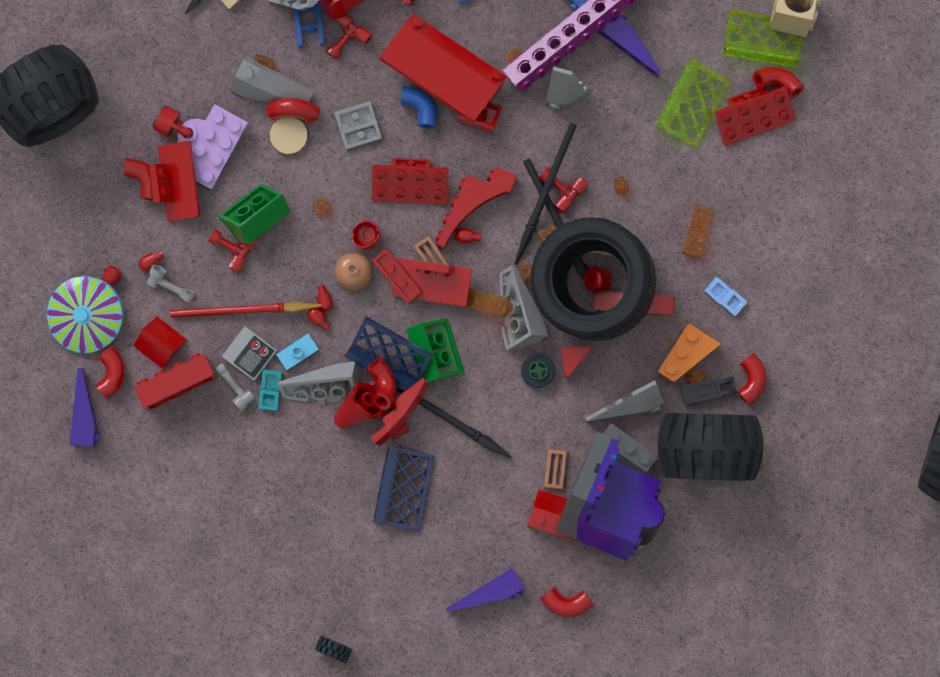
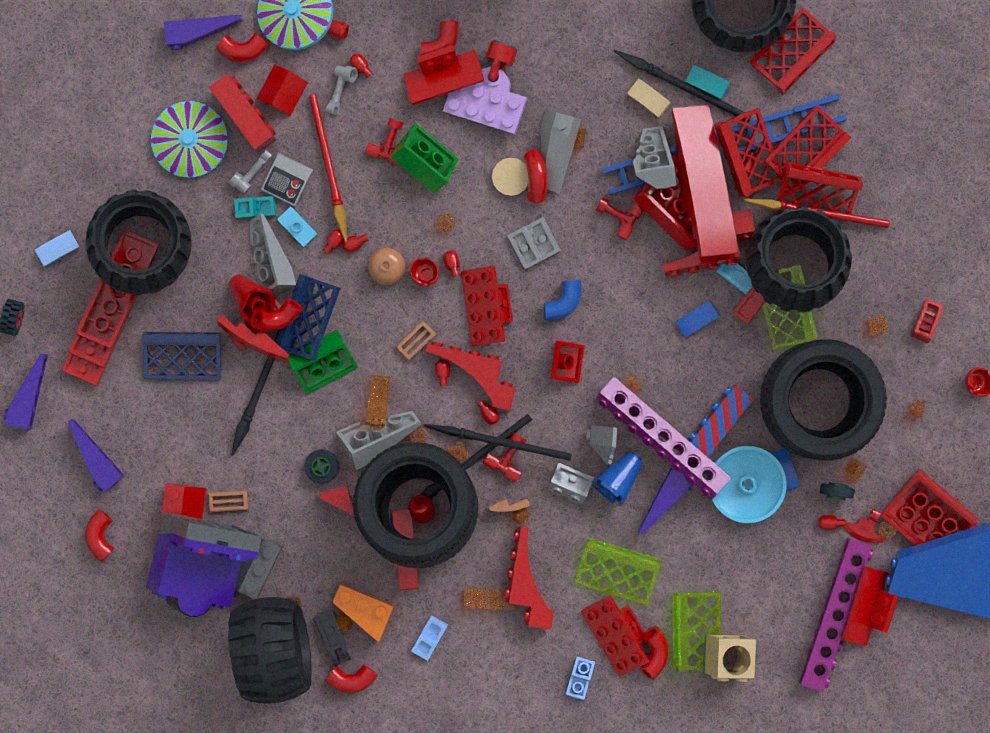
camera: 80 degrees right, 5 degrees up
red tile [372,248,423,304] -> none
red slope [379,14,507,123] -> none
red bracket [392,258,472,306] -> none
light grey wedge [585,380,664,423] -> none
none -> dark purple slope [4,353,48,429]
none -> light blue slope [34,230,79,267]
none -> red slope [61,230,159,386]
none -> black tyre [86,190,192,295]
none -> dish [151,101,228,178]
none -> red cylinder [443,250,460,277]
none -> red cylinder [477,400,499,425]
none -> nougat slope [489,498,530,512]
none -> red arch [504,527,554,630]
none -> light grey bracket [548,463,594,504]
none -> light blue slope [565,657,595,701]
none -> blue cone [592,452,642,506]

